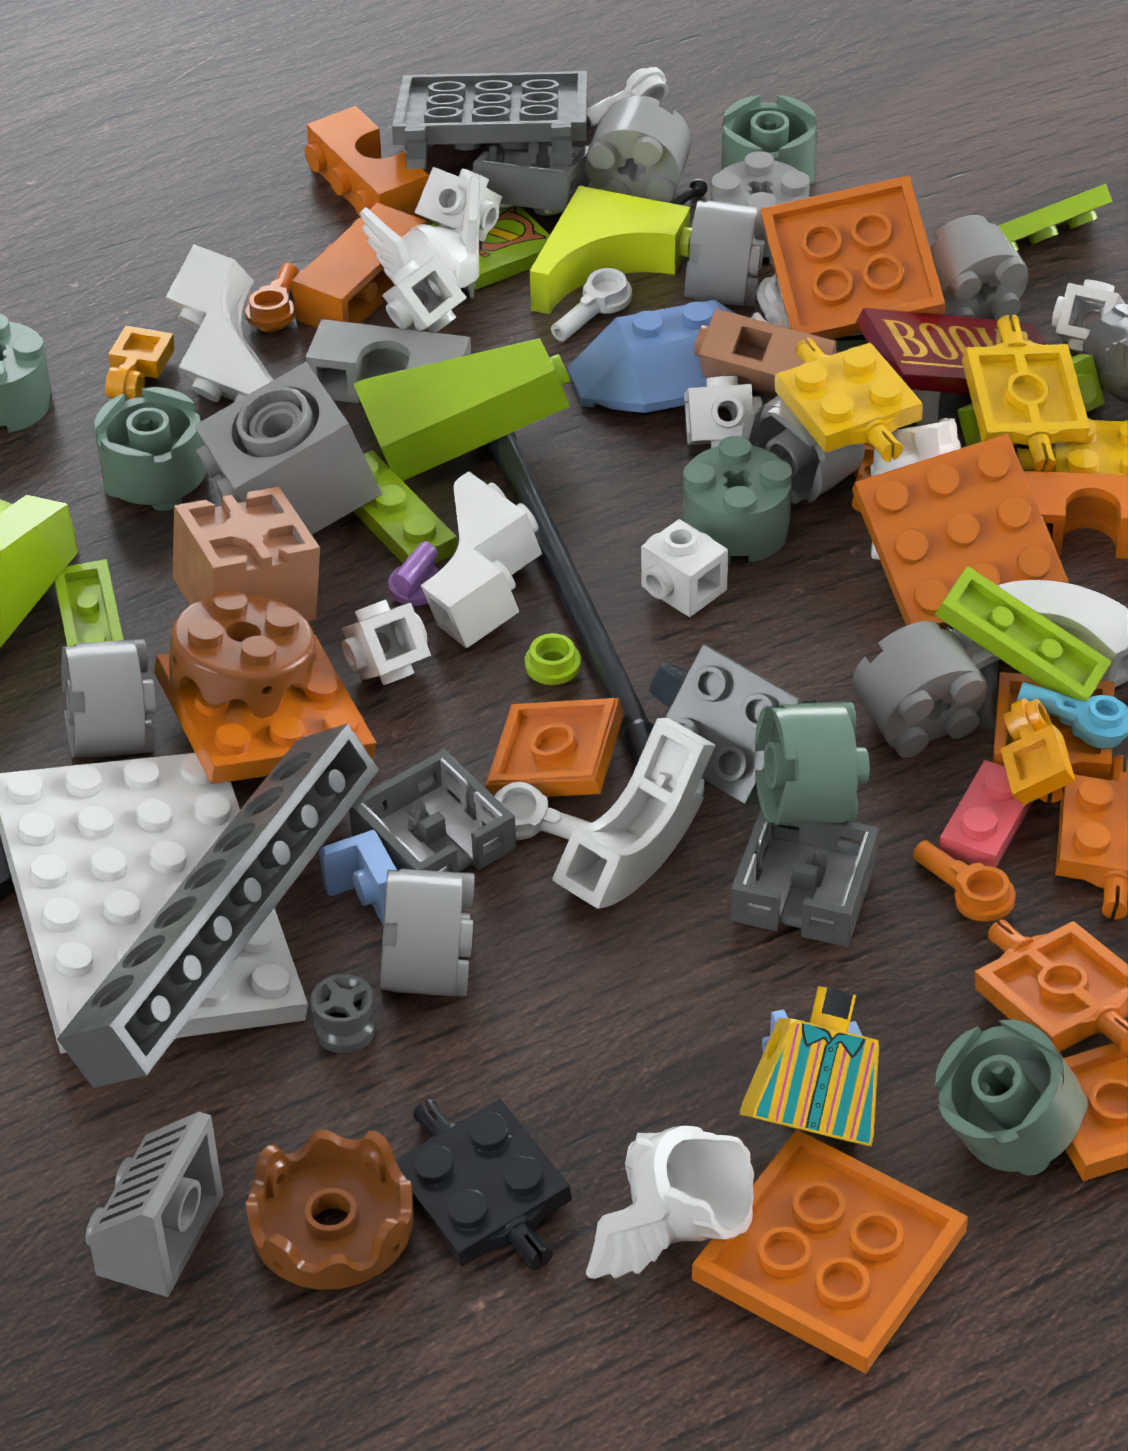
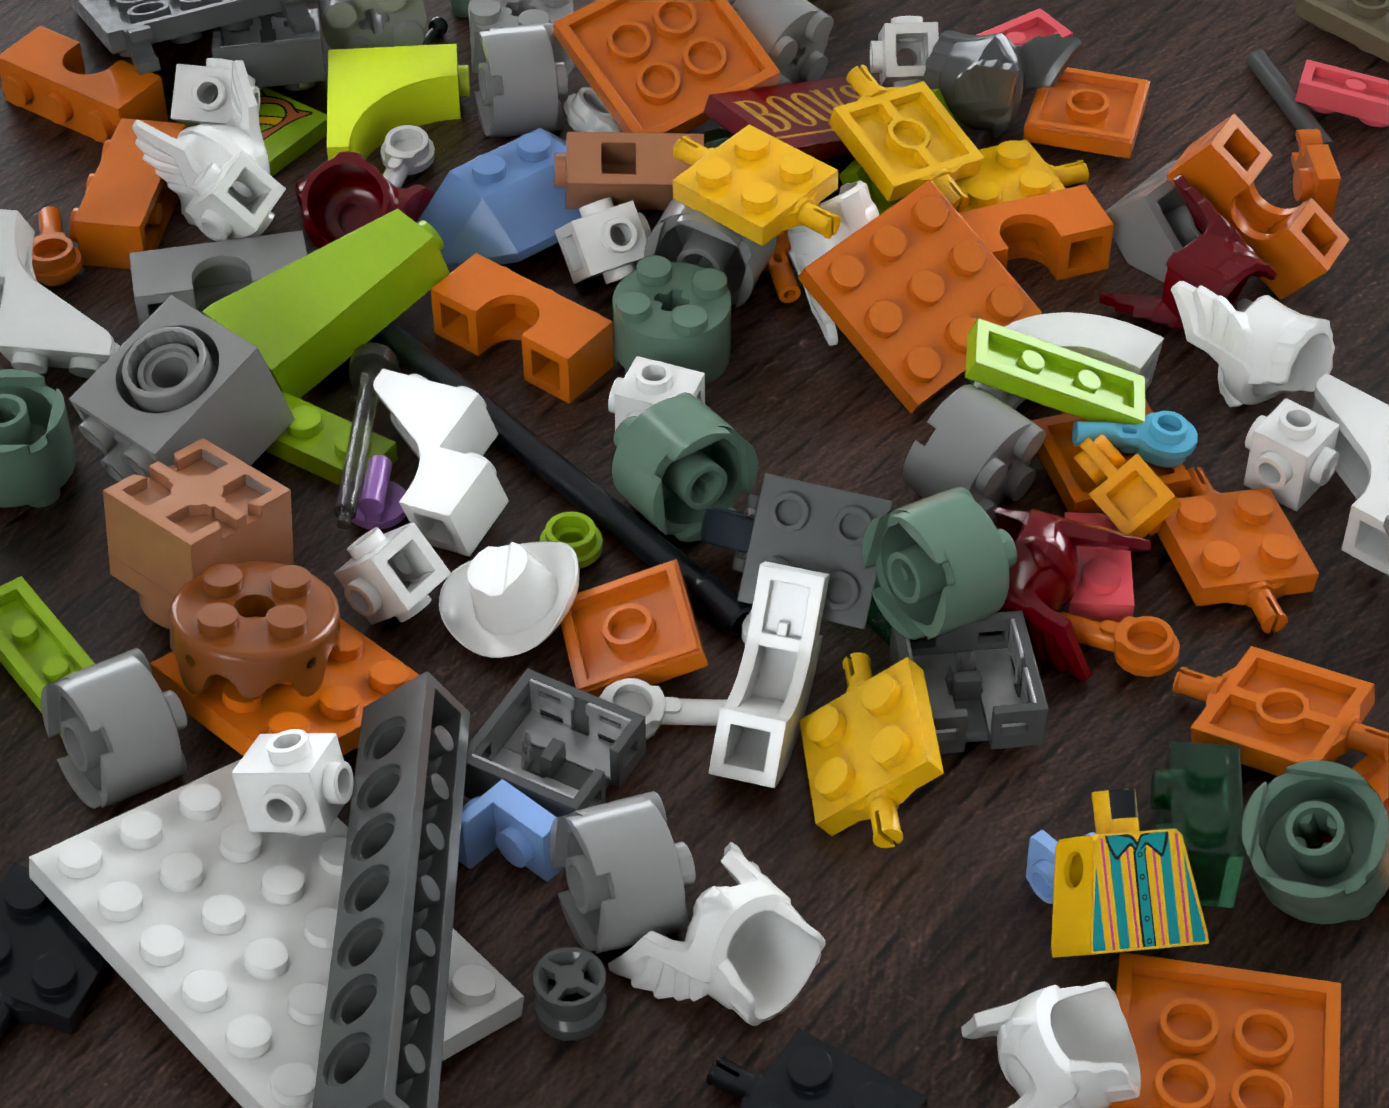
camera: 25 degrees left, 0 degrees up
none -> white brick [232,729,354,836]
none -> dark red helmet [295,151,434,249]
none -> clear smoke piece [334,343,401,530]
none -> orange arch [431,253,614,404]
none -> white hat [439,542,580,658]
none -> white helmet [608,842,826,1026]
none -> sand green brick [612,392,758,542]
none -> yellow plate [799,652,944,848]
none -> dark red helmet [992,507,1151,682]
none -> clear green brick [1150,741,1245,908]

